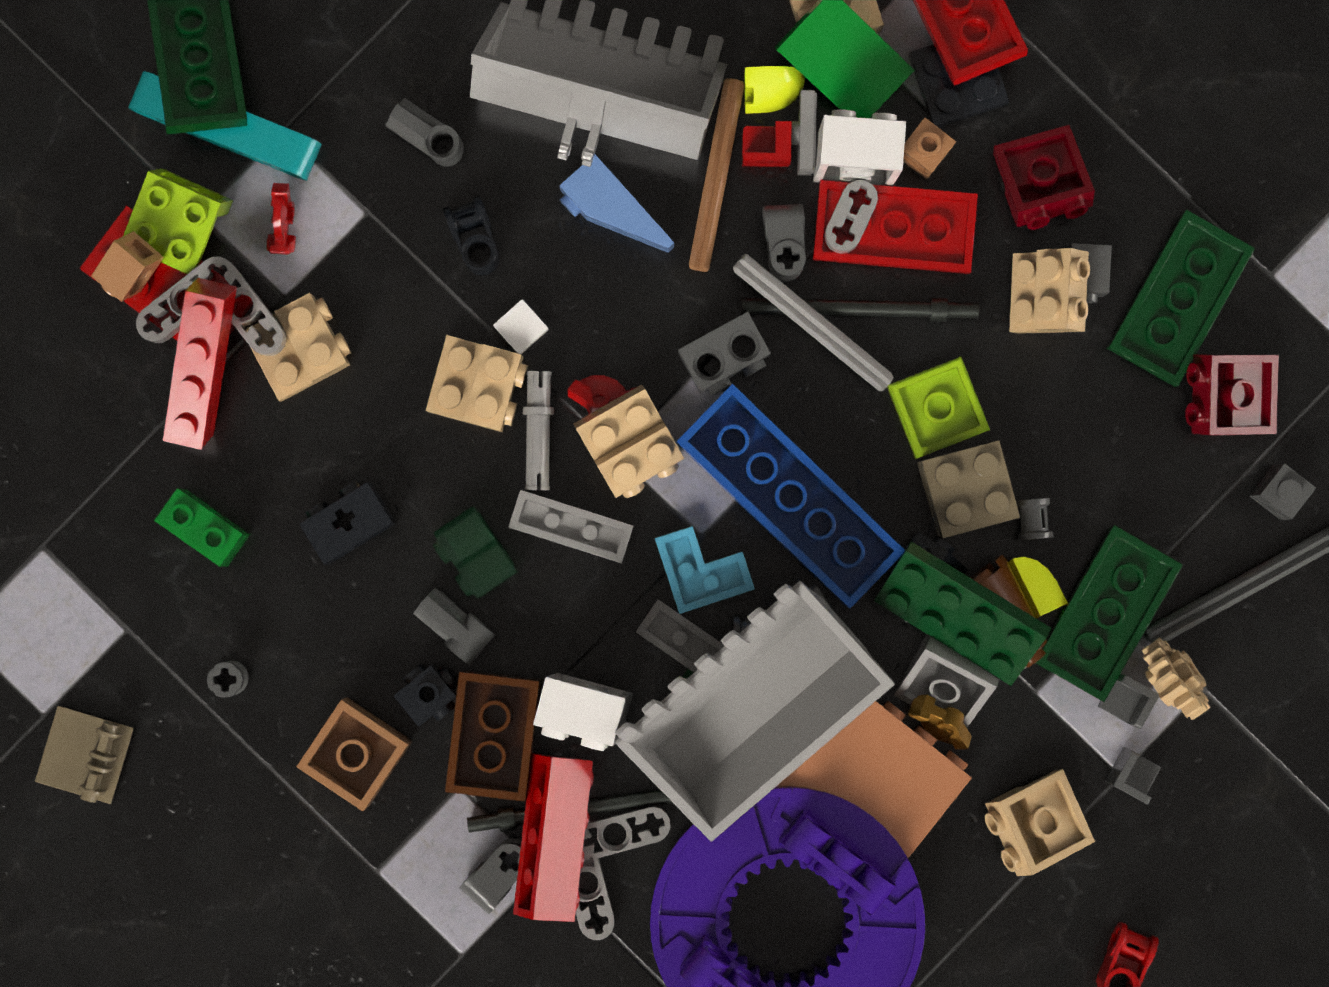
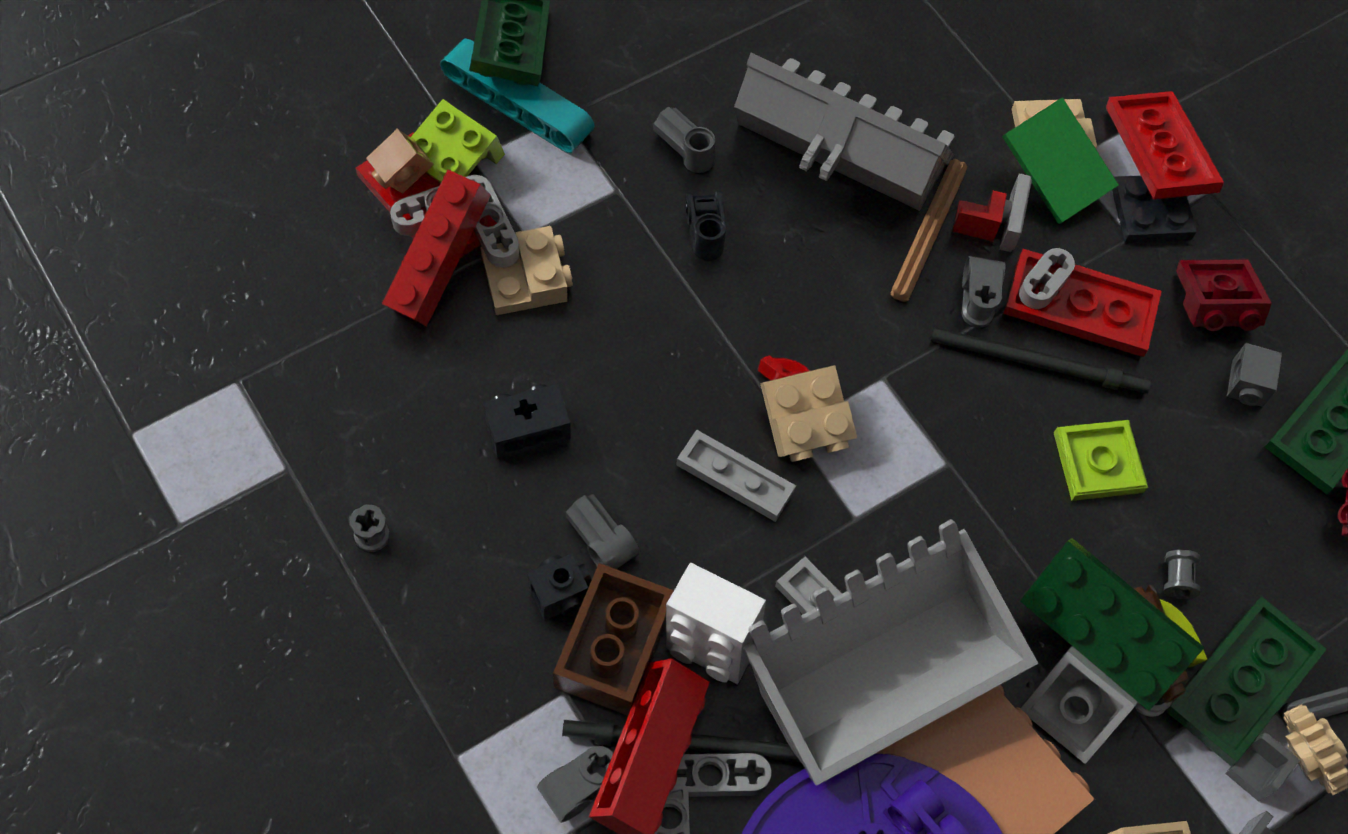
camera: 10 degrees right, 25 degrees down
dark tan hinge [35,706,134,804] -> none
green brick [154,488,251,567] -> none
red piece [266,182,296,255] -> none
medium nougat brick [296,697,412,811] -> none
tan plate [425,335,528,433] -> none
clear green brick [433,506,519,599] -> none
white tile [493,299,549,354] -> none
light grey pin [523,371,554,490] -> none
medium blue slope [559,154,674,253] -> none
medium azure plate [655,526,755,614] -> none
blue brick [676,384,905,609] -> none
dark grey brick [678,312,771,396] -> none
light grey axle [733,254,893,391] -> none
neon yellow brick [744,66,805,114] -> none
white brick [813,110,906,186] -> none
medium nougat brick [903,118,956,180] -> none
pearl gold piece [908,694,972,749] -> none
dark tan brick [917,441,1020,538] -> none
tan plate [1009,248,1090,334] -> none

